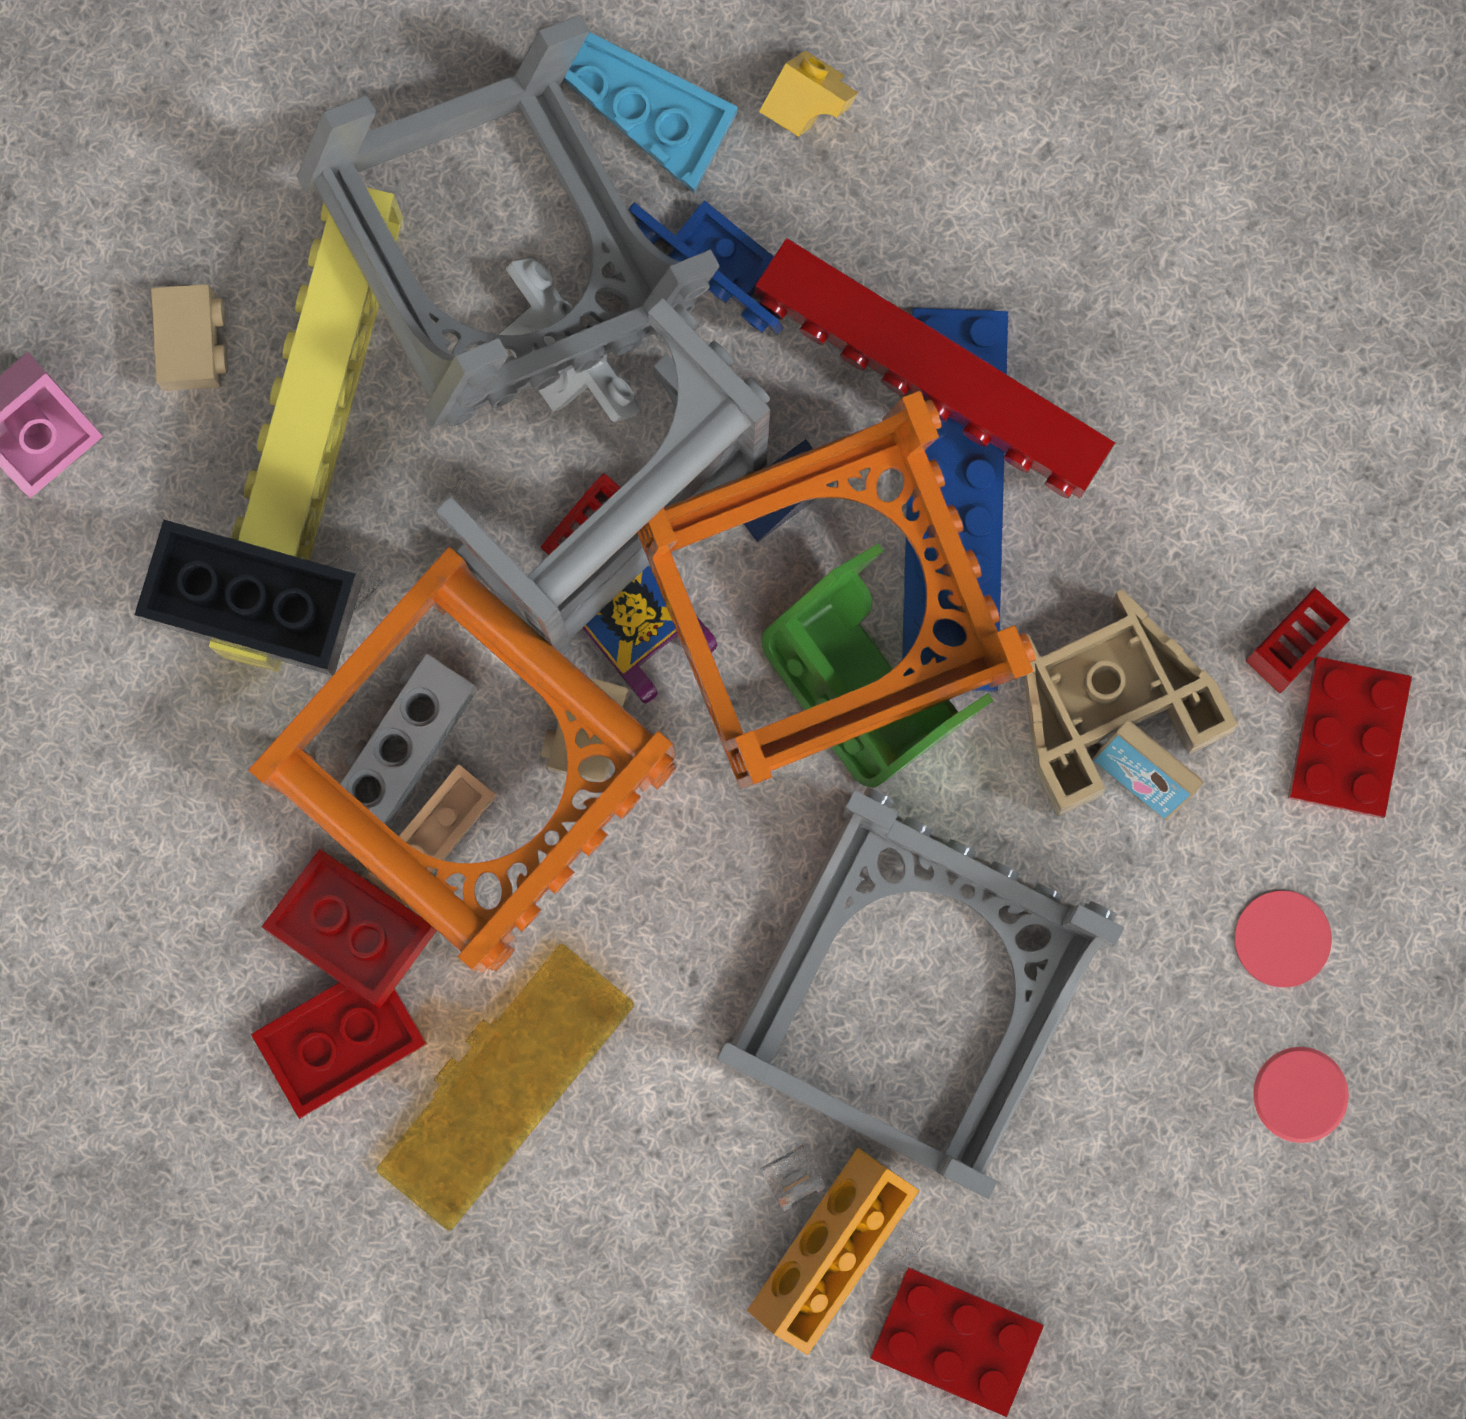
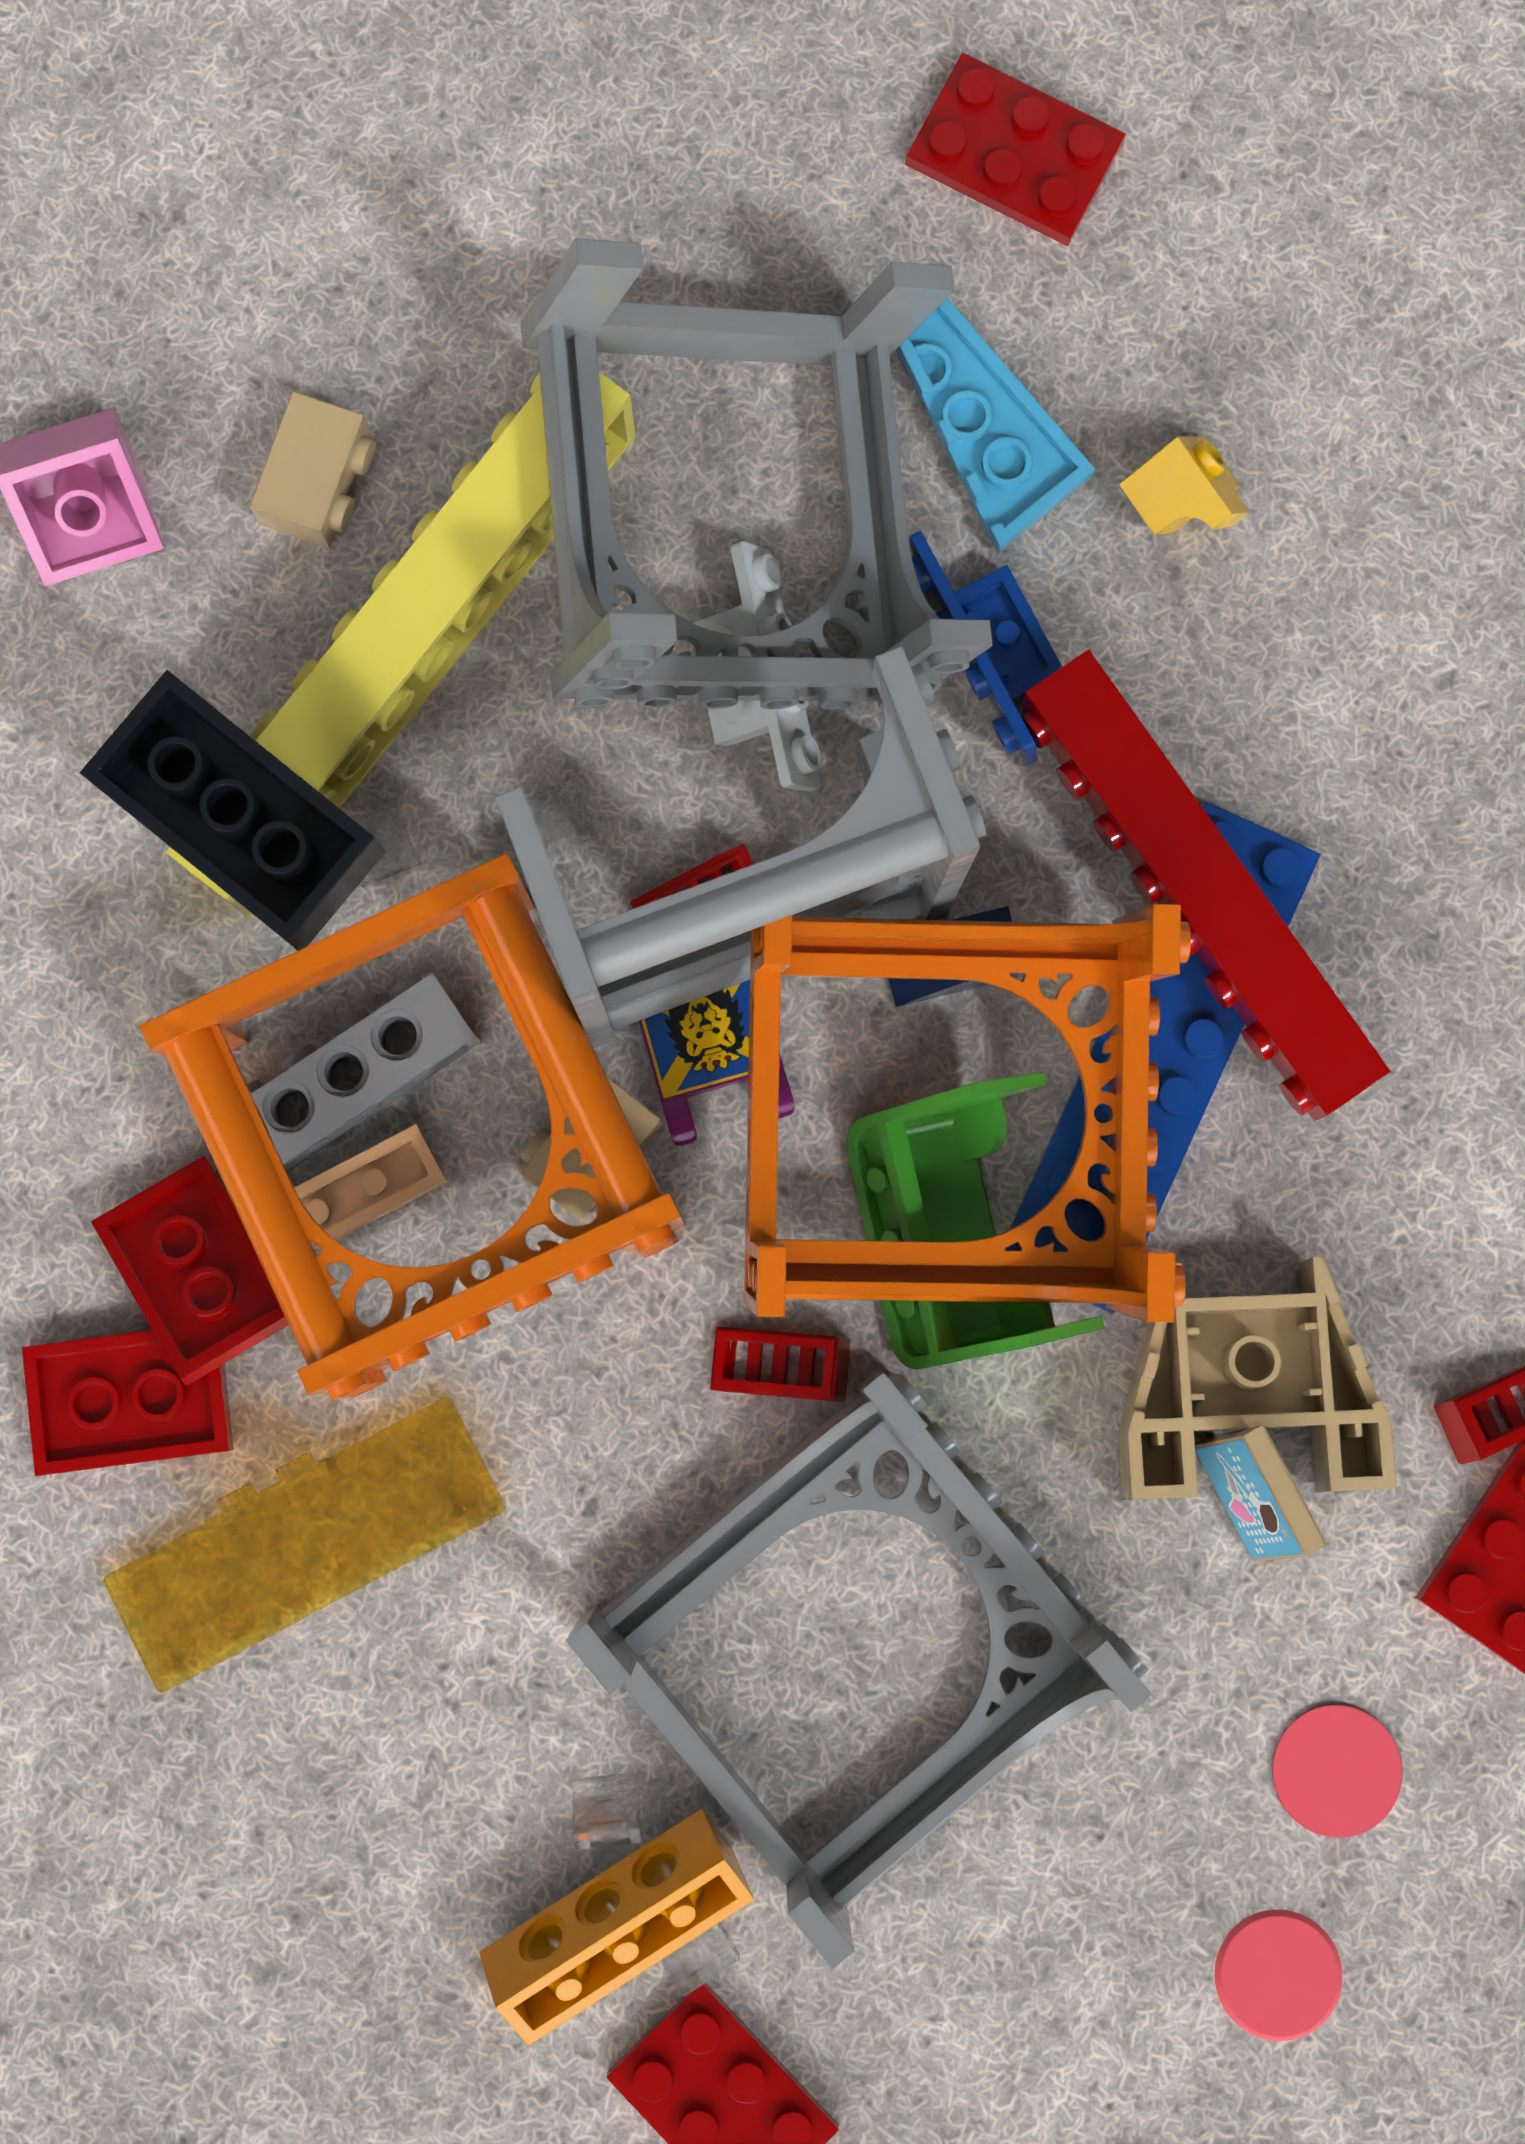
camera: 20 degrees right, 0 degrees up
none -> red slope [710,1326,851,1403]

